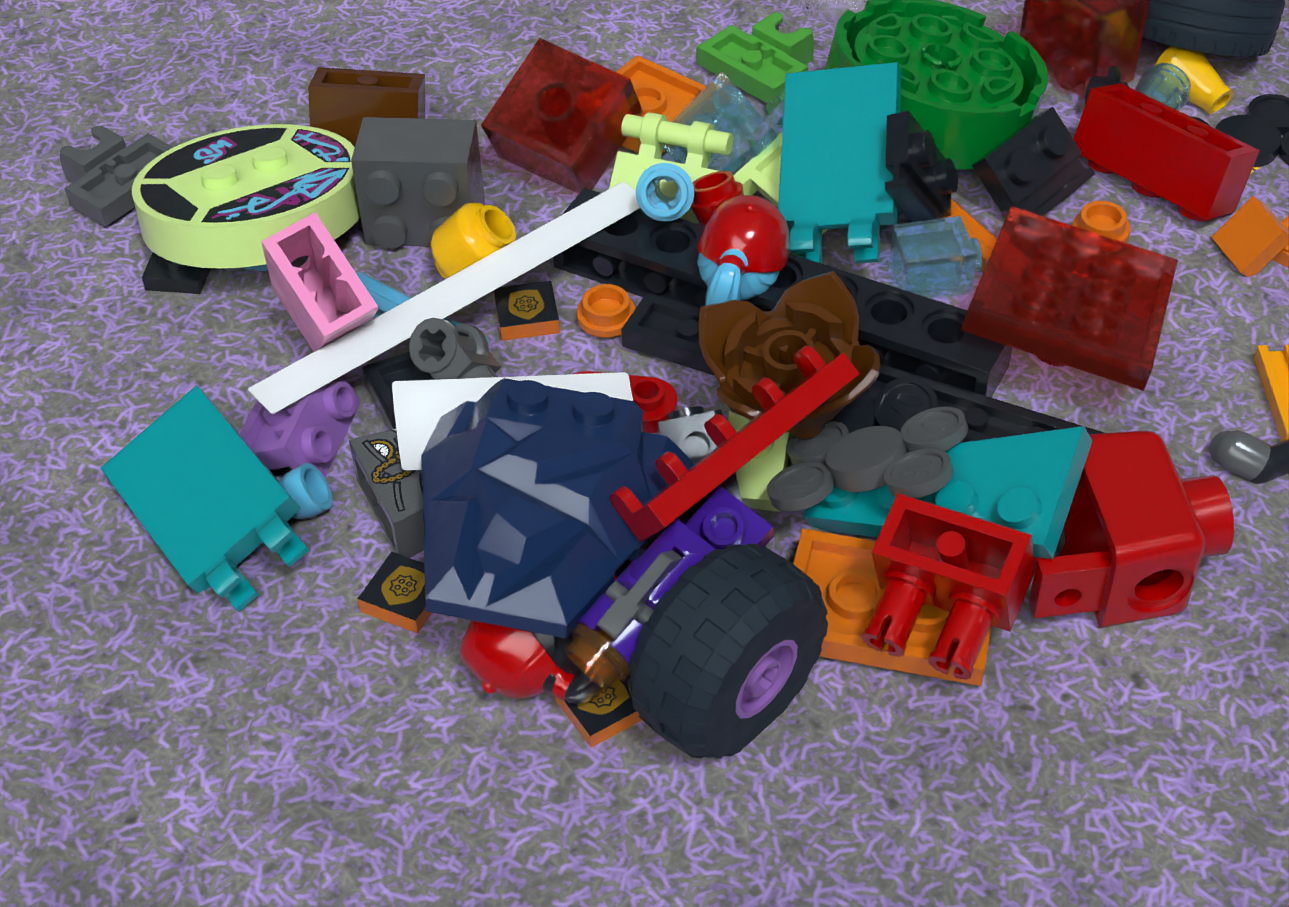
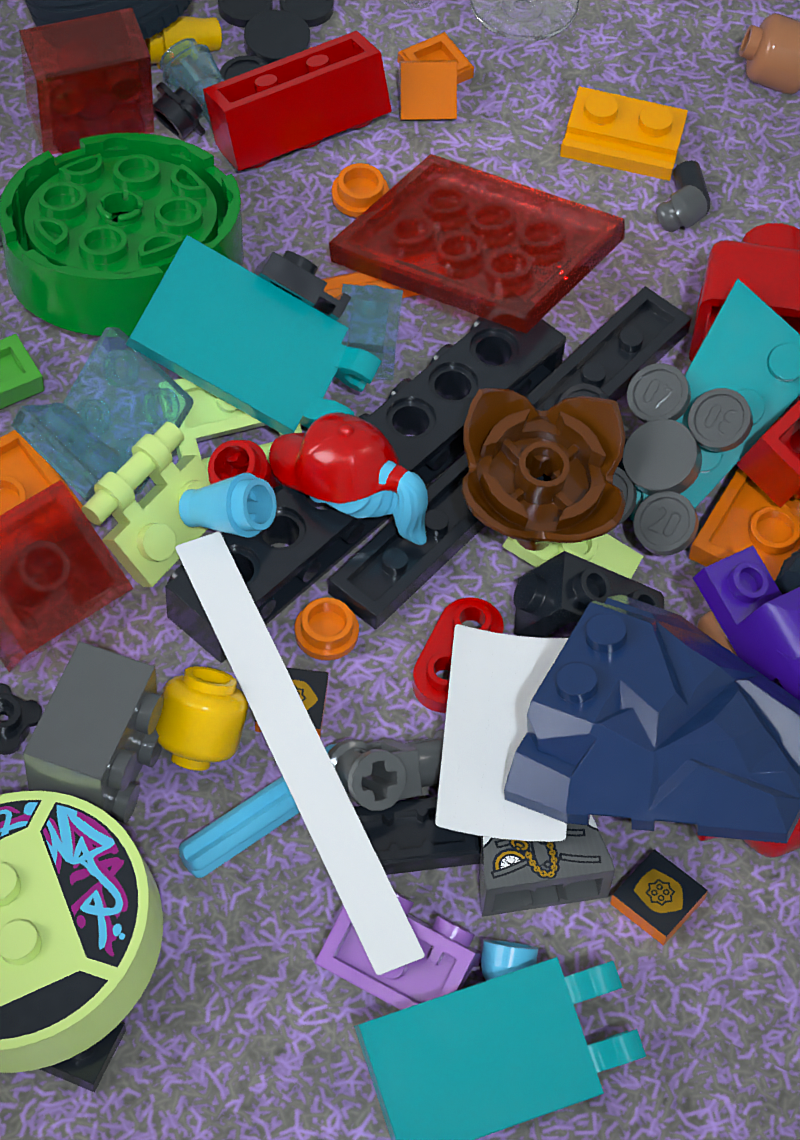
camera: 80 degrees left, 10 degrees up
bright pink torso [261,212,378,352] -> none
red hinge [610,346,860,542] -> none
black plate [971,107,1095,232] -> none

